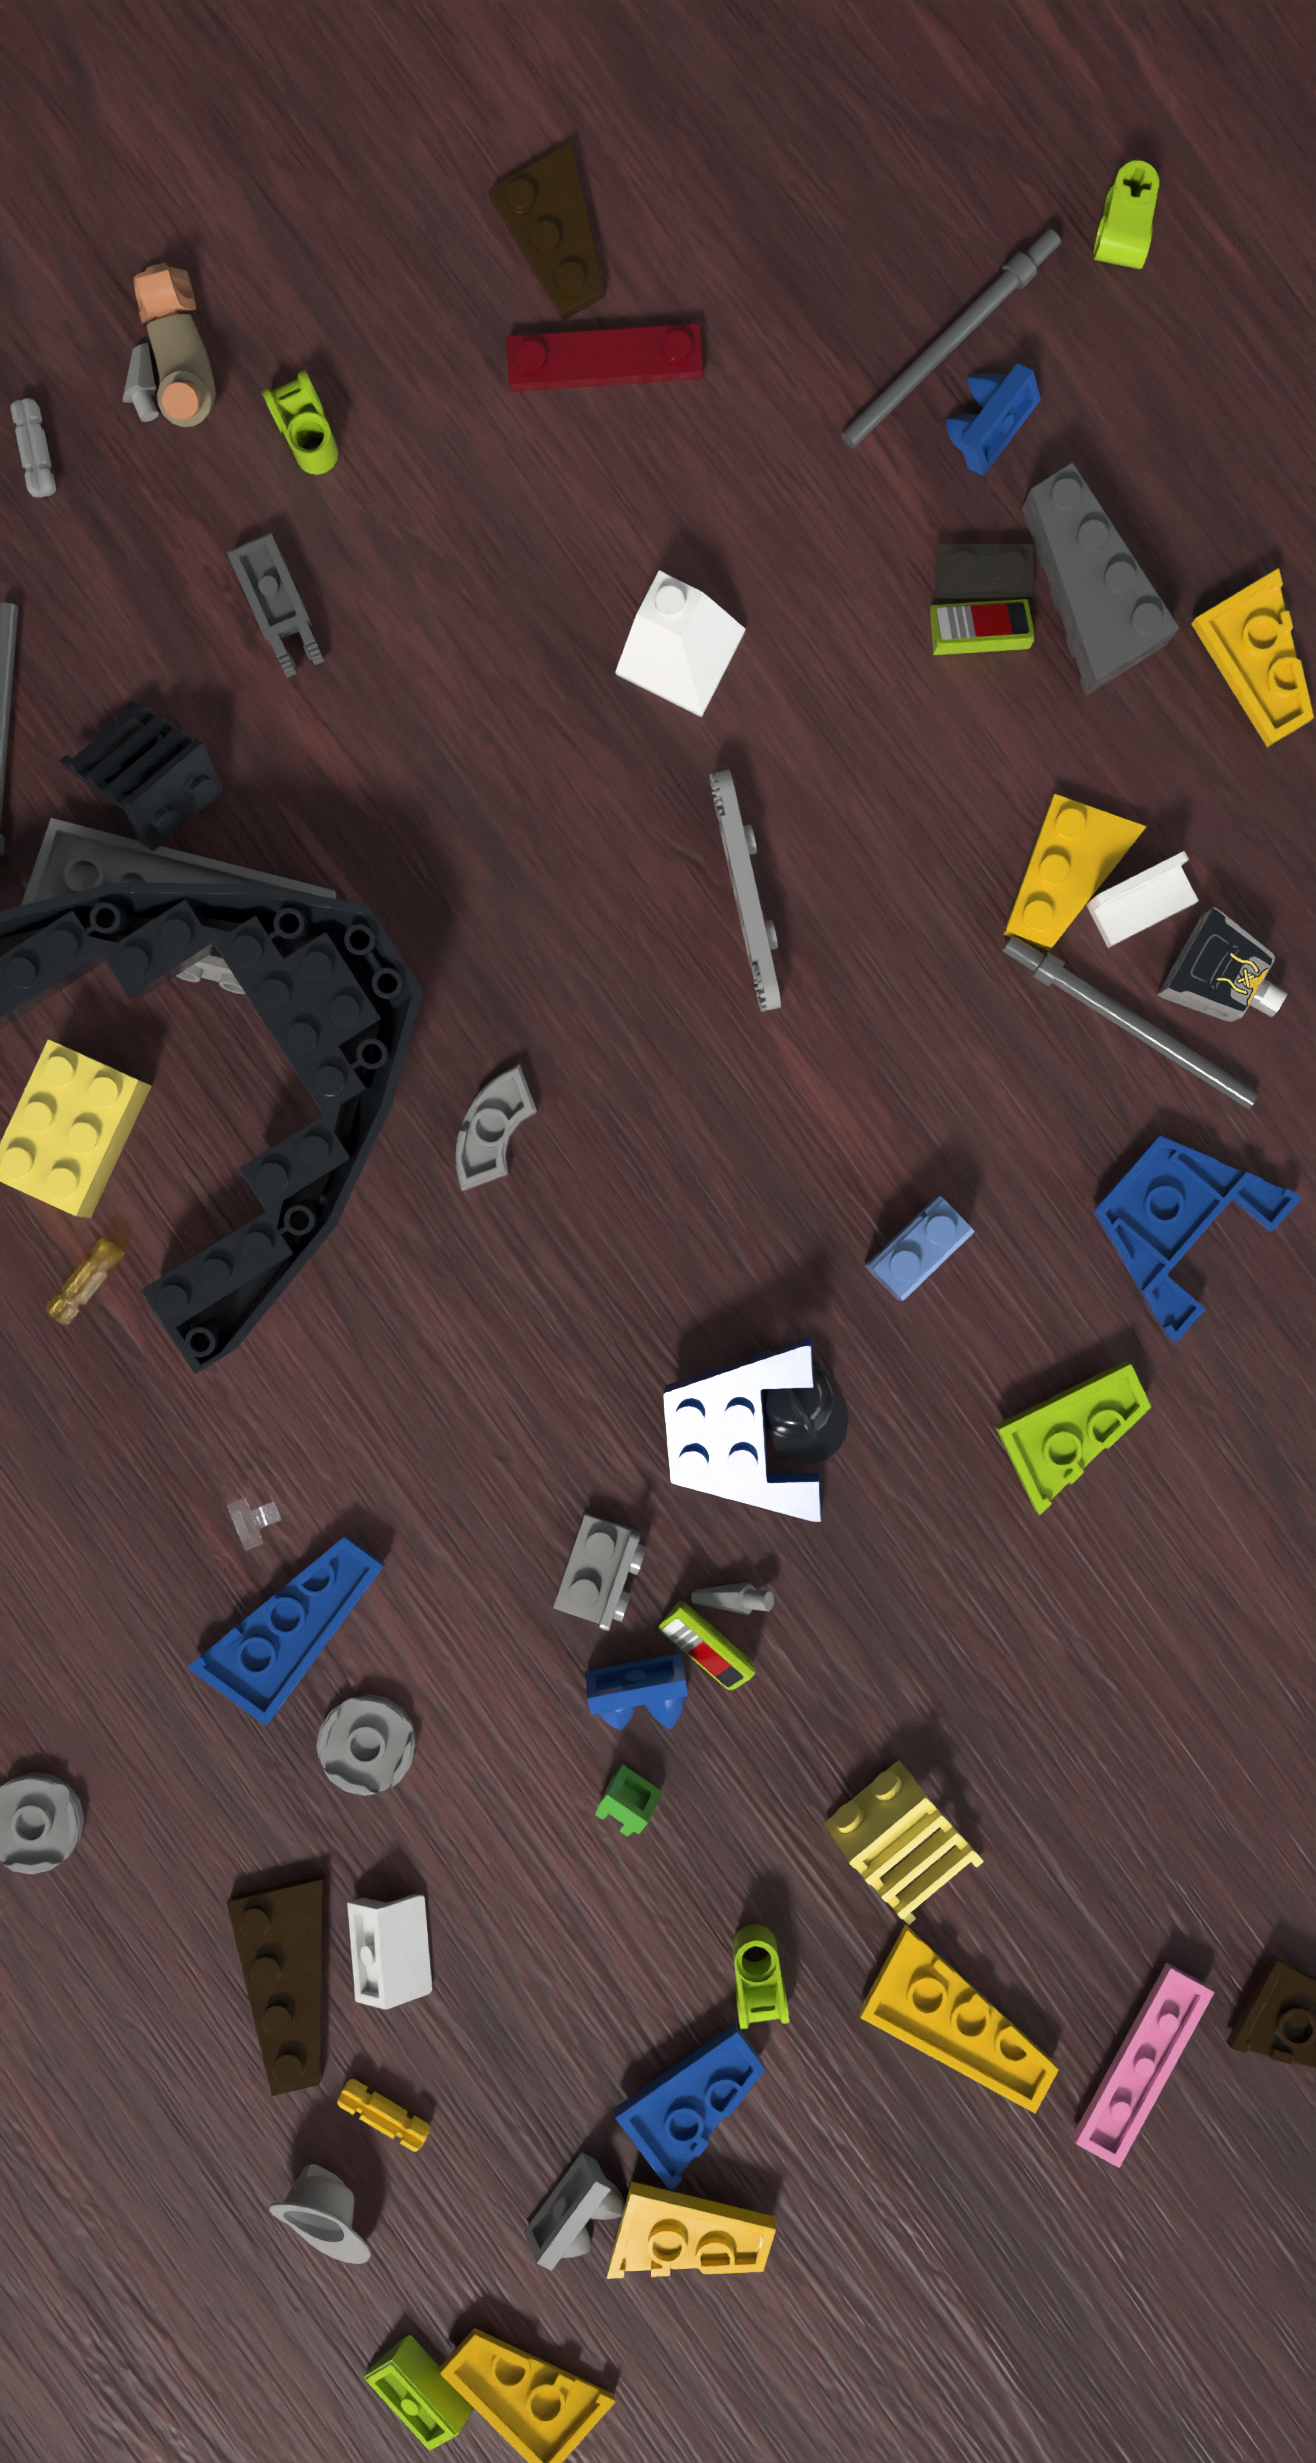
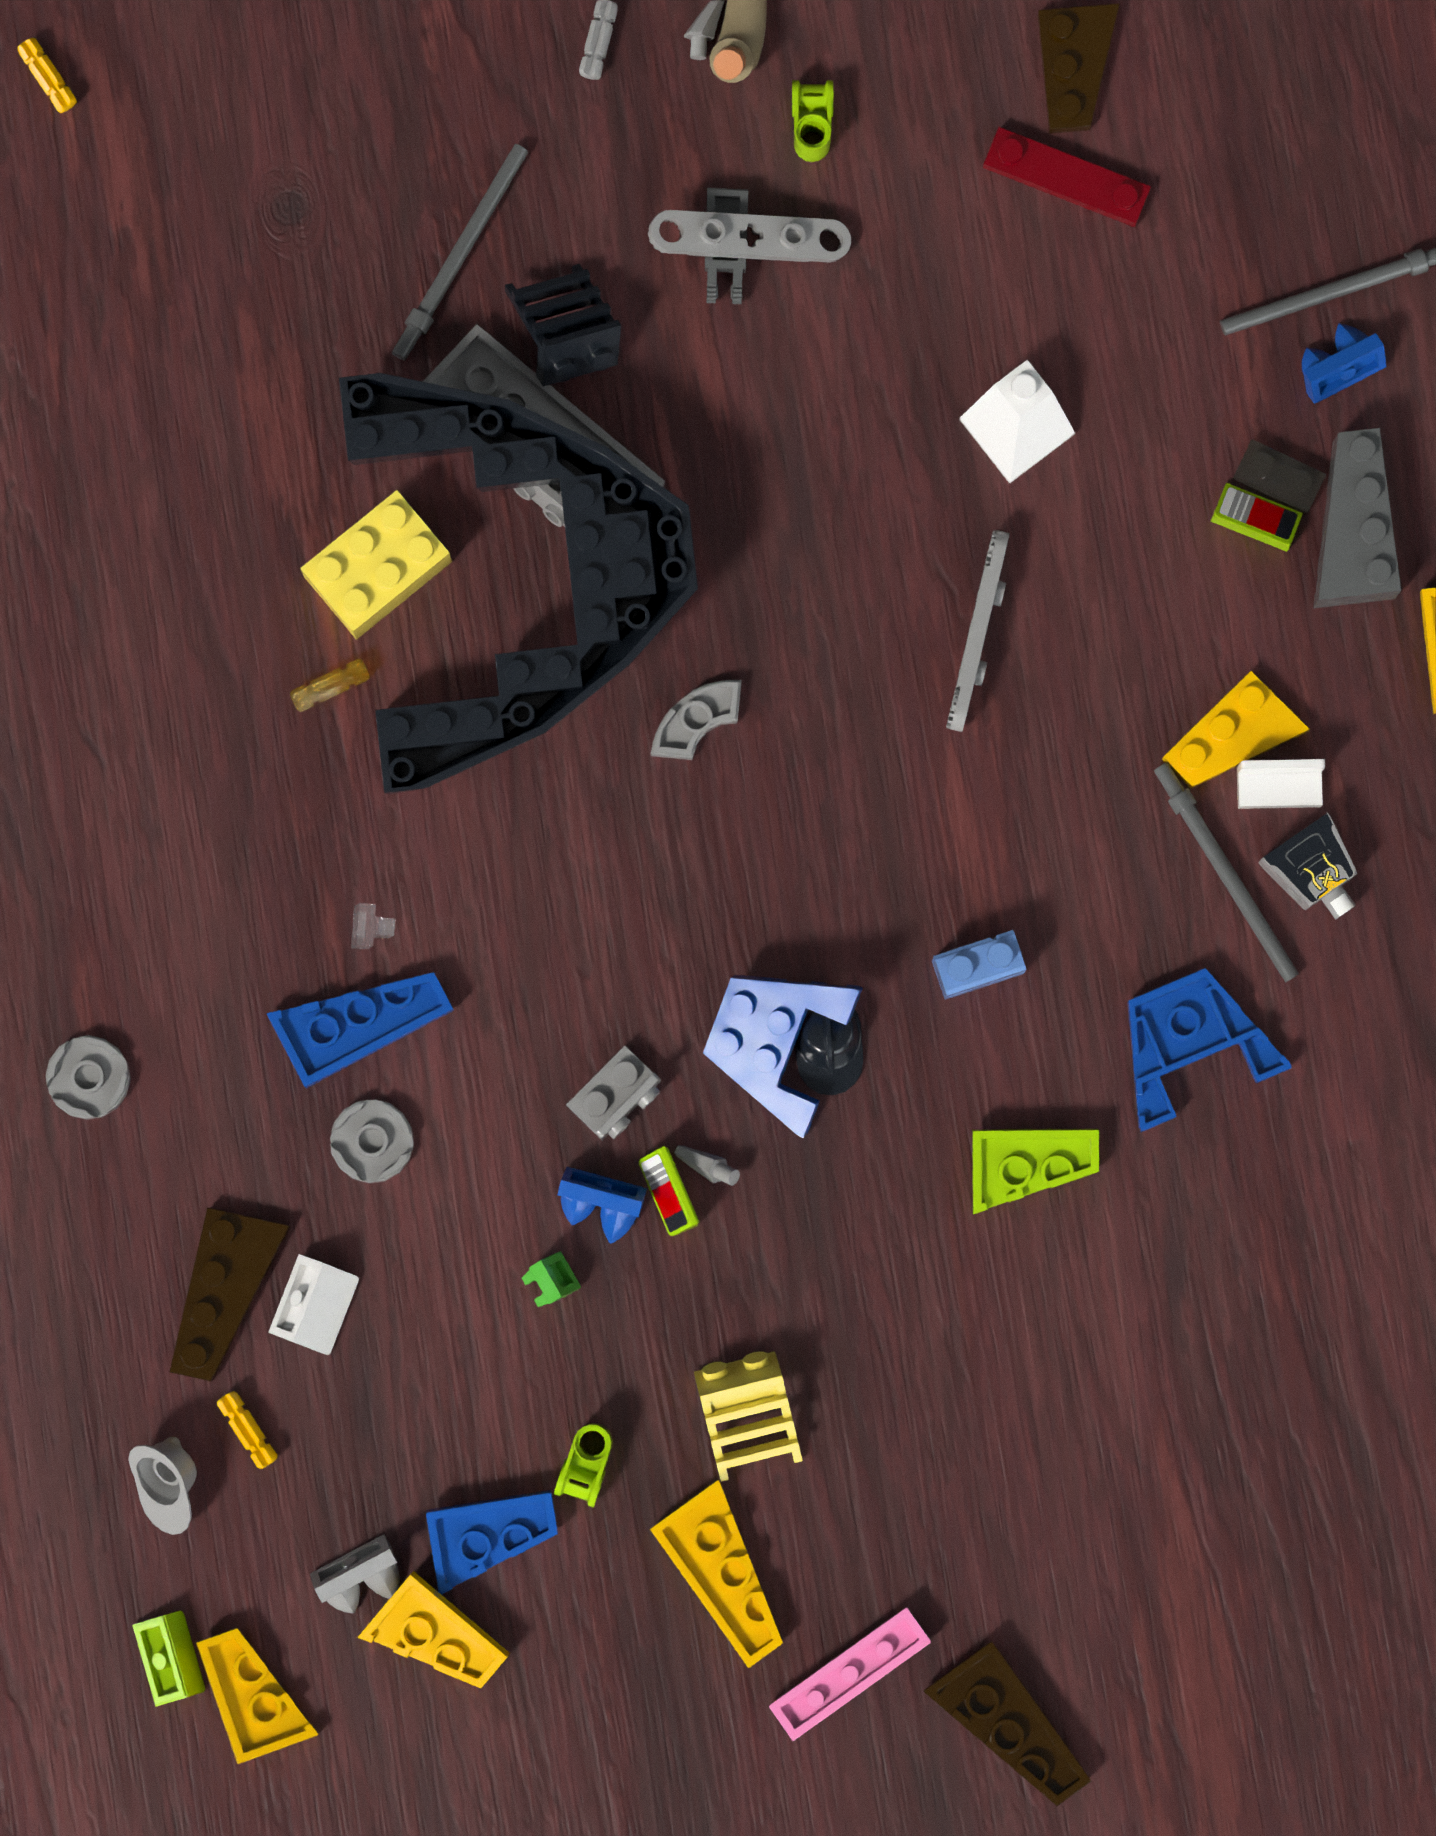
camera: 20 degrees right, 5 degrees down
none -> light grey piece [648,210,851,263]

